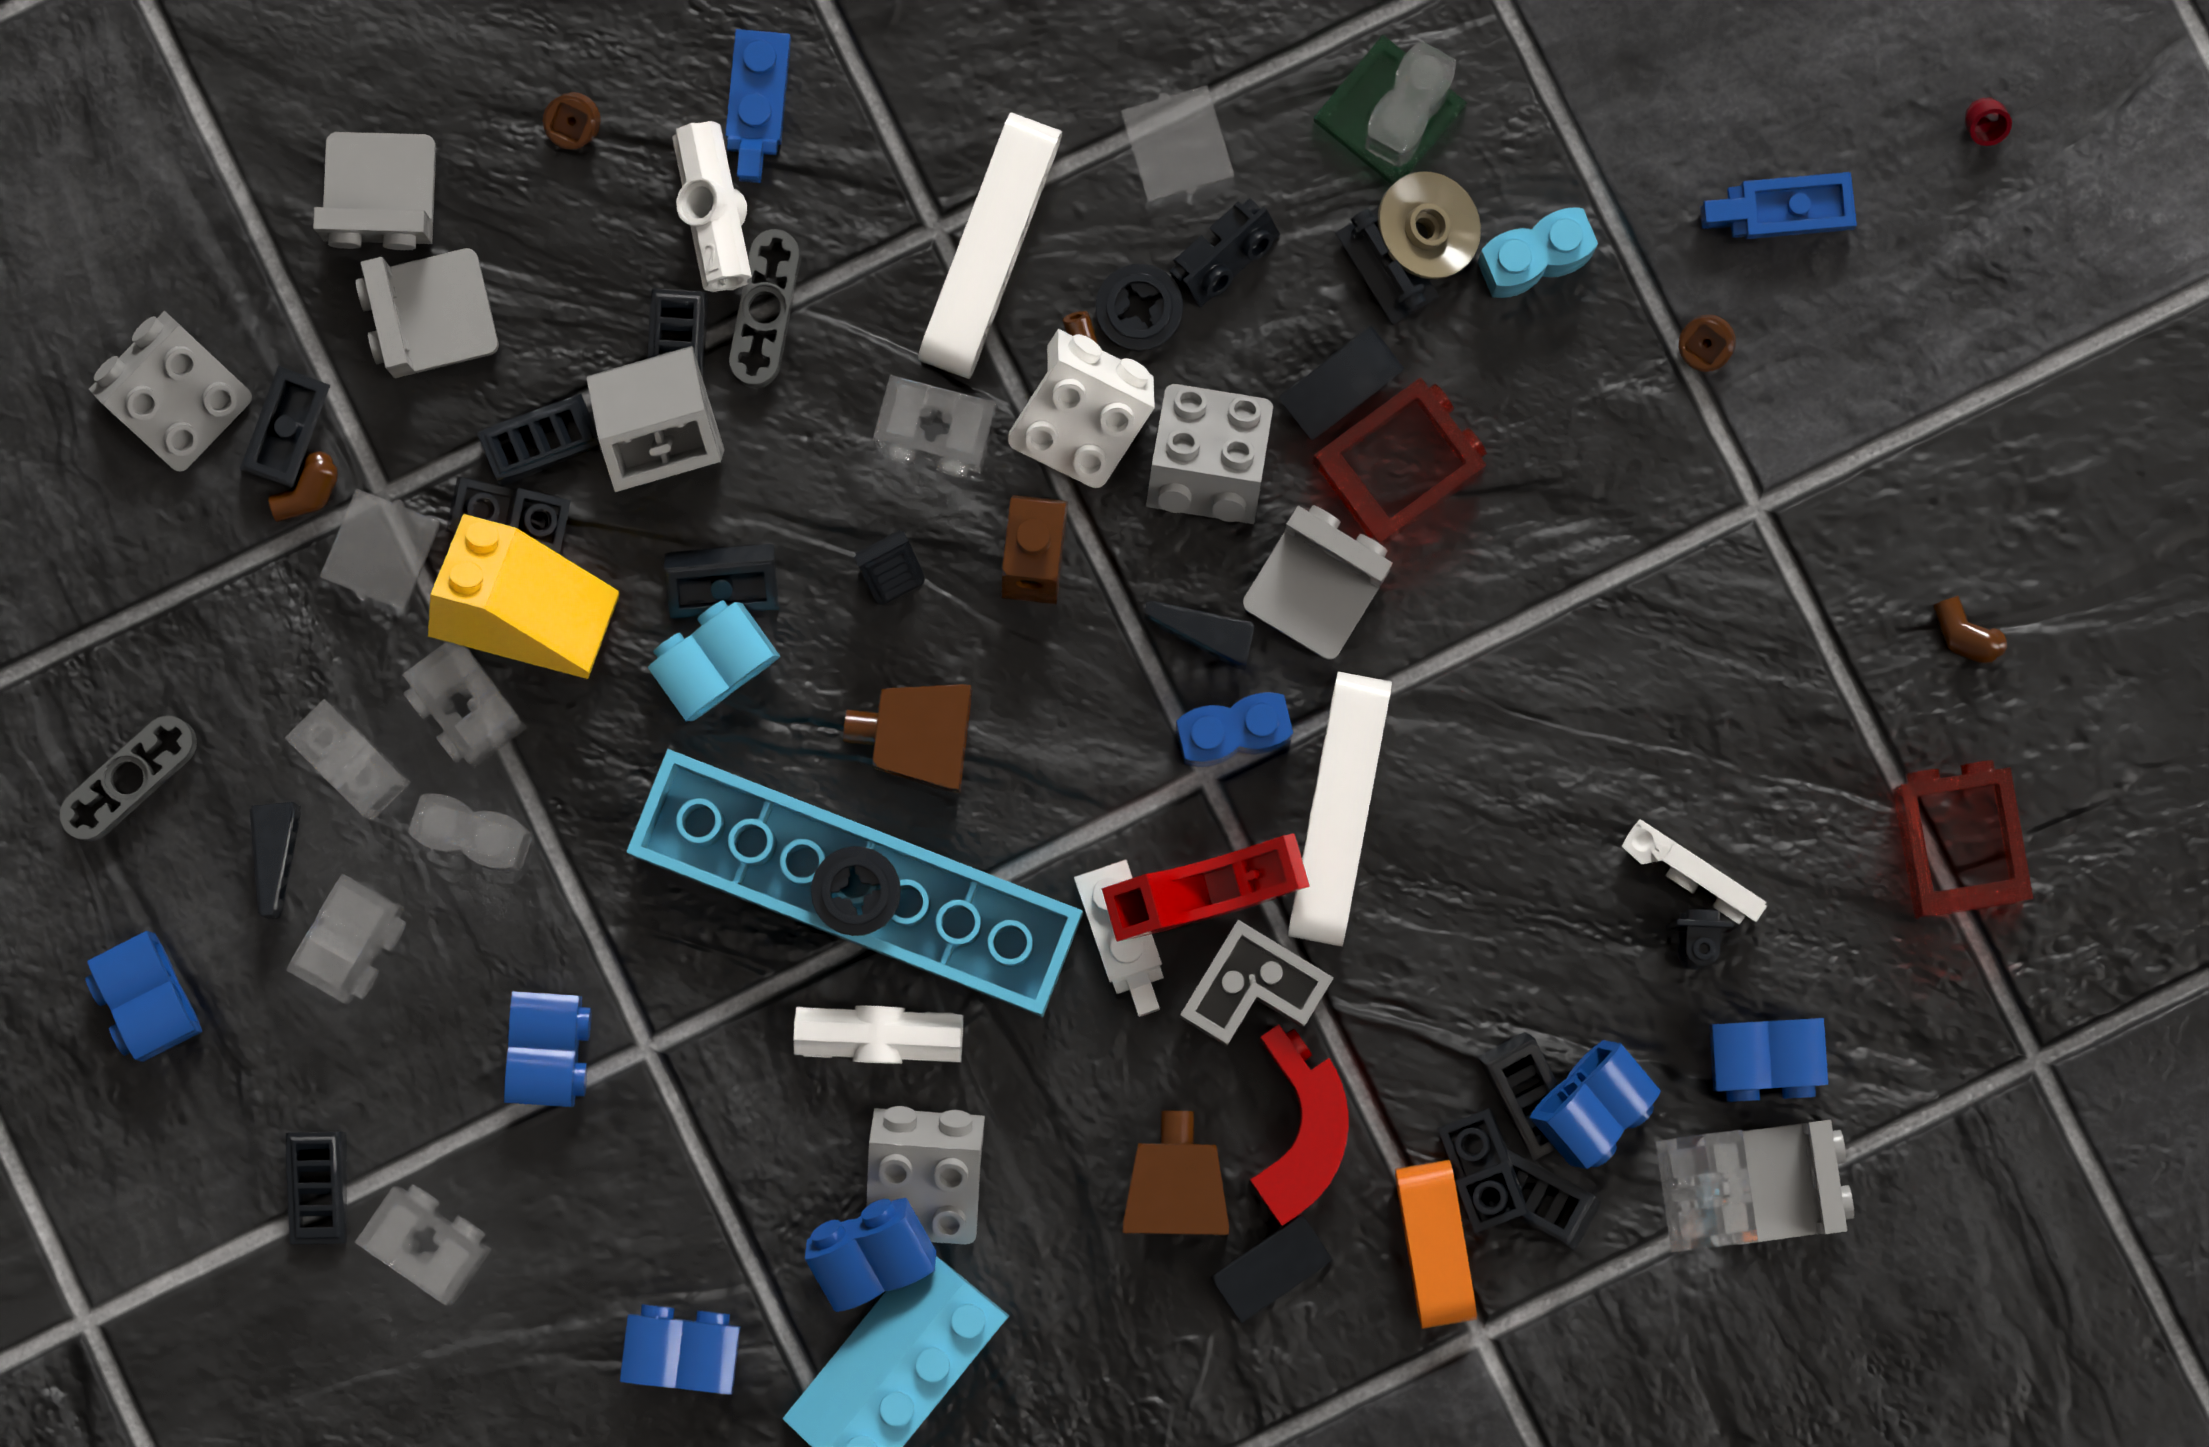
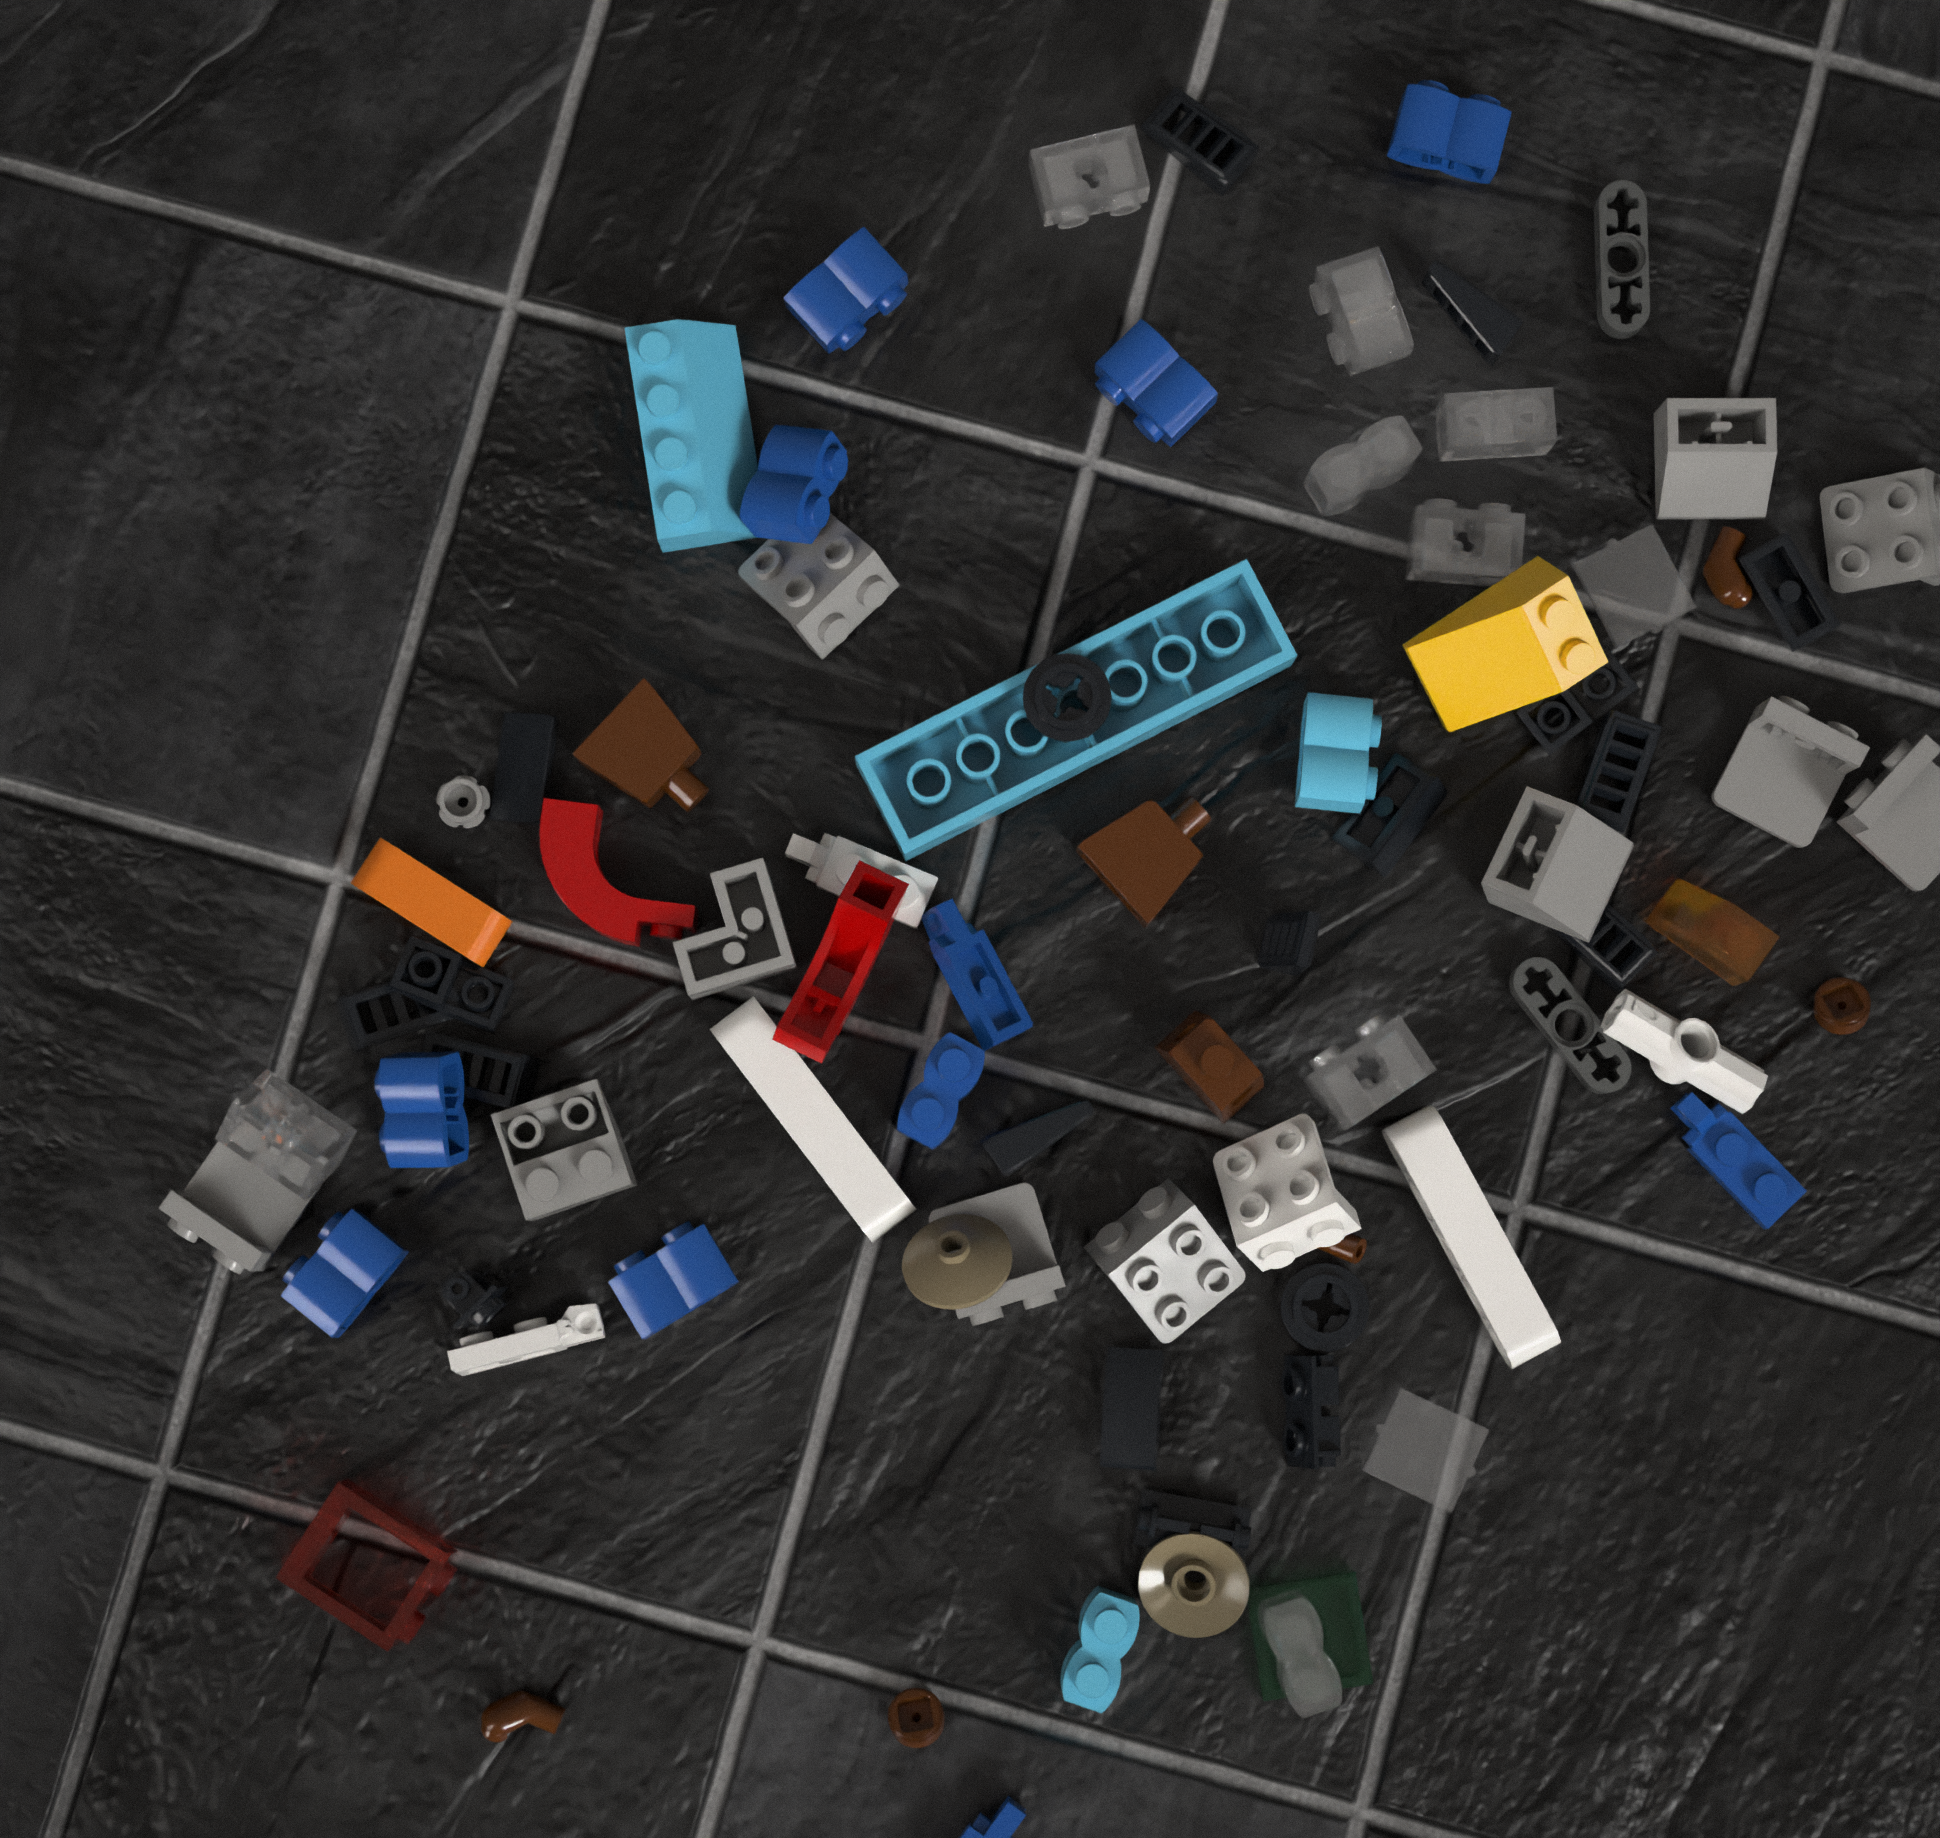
camera: 125 degrees right, 0 degrees up
white piece [794,1006,963,1064] -> none
clear red window [1312,377,1487,546] -> none
none -> light grey plate [436,775,490,829]
none -> light grey slope [491,1079,637,1221]
none -> blue brick [608,1221,739,1339]
none -> dark tan dish [902,1214,1013,1310]
none -> blue hinge [921,899,1033,1051]
none -> clear orange slope [1645,878,1780,986]
none -> light grey slope [1654,398,1777,519]

